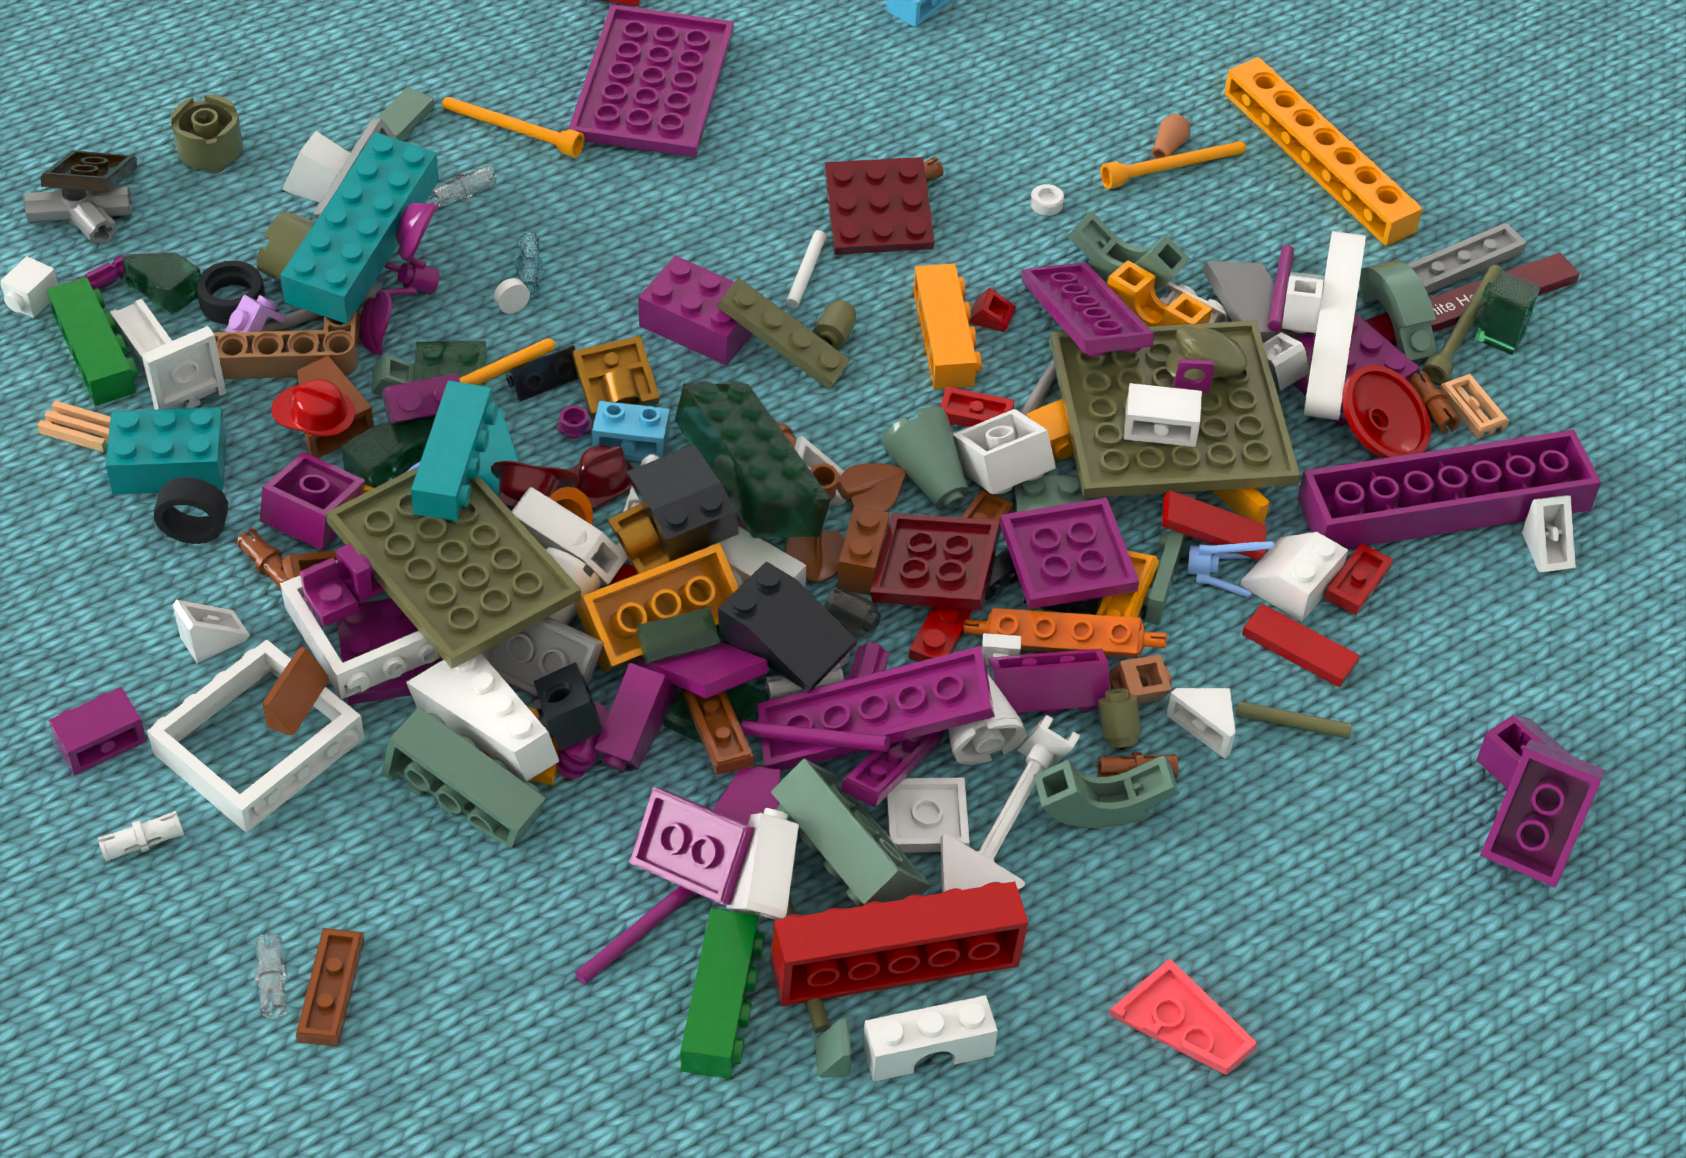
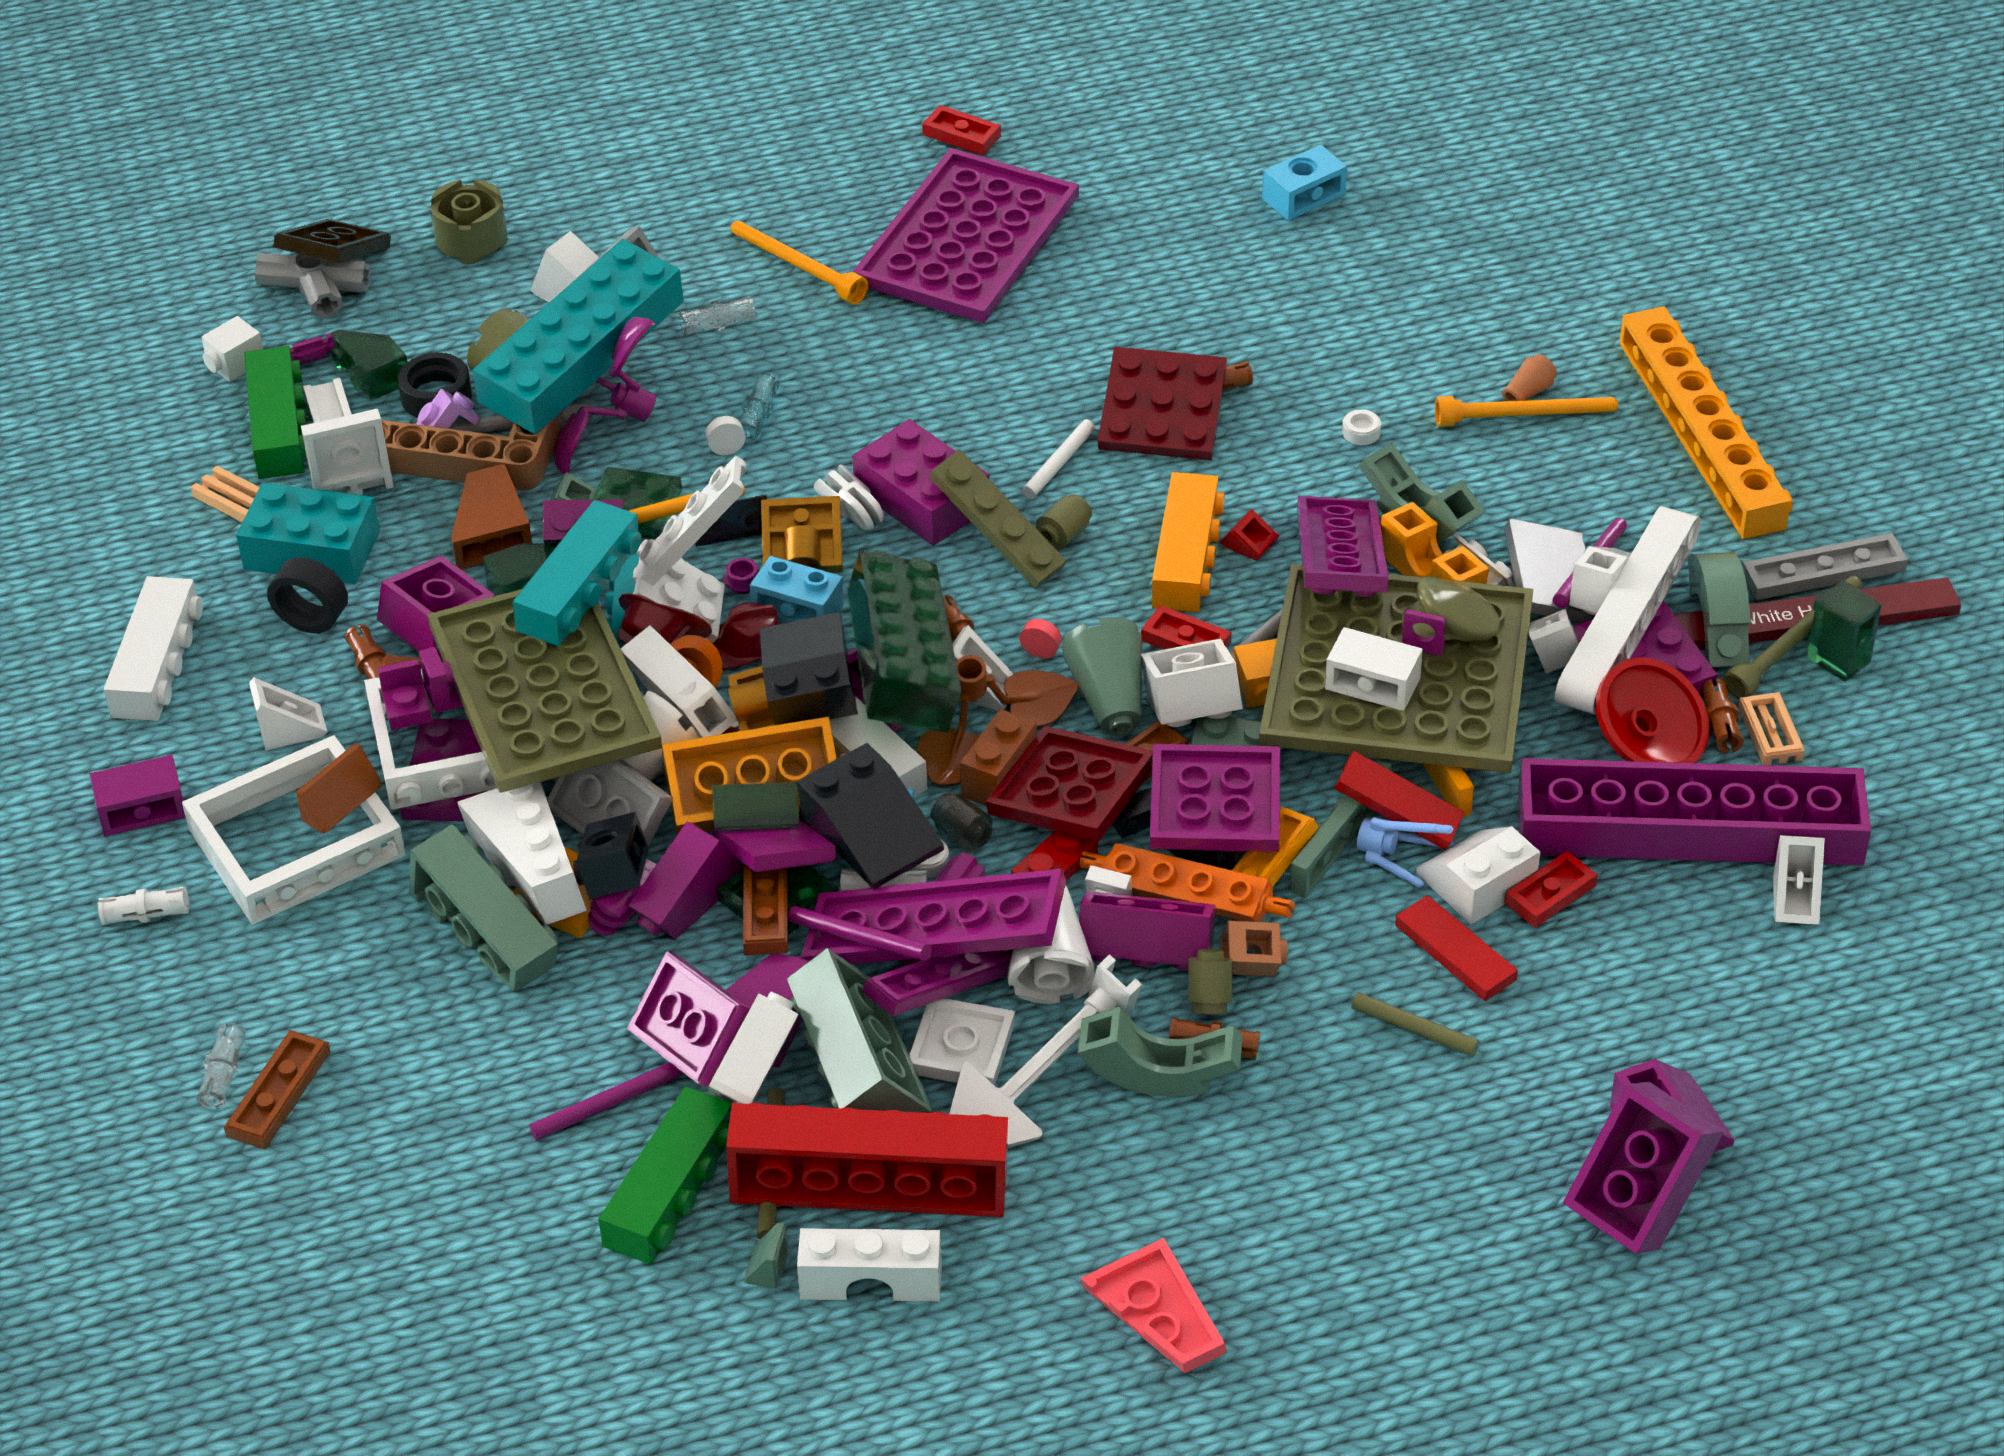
camera: 20 degrees right, 5 degrees down
red piece [271,379,355,437] -> none
sand green tile [376,87,435,141] -> none
white slope [1166,688,1236,759] -> none
none -> white brick [103,576,203,721]
none -> white bracket [632,456,746,643]
none -> white arm [814,464,884,531]
none -> coral tile [1019,619,1062,659]

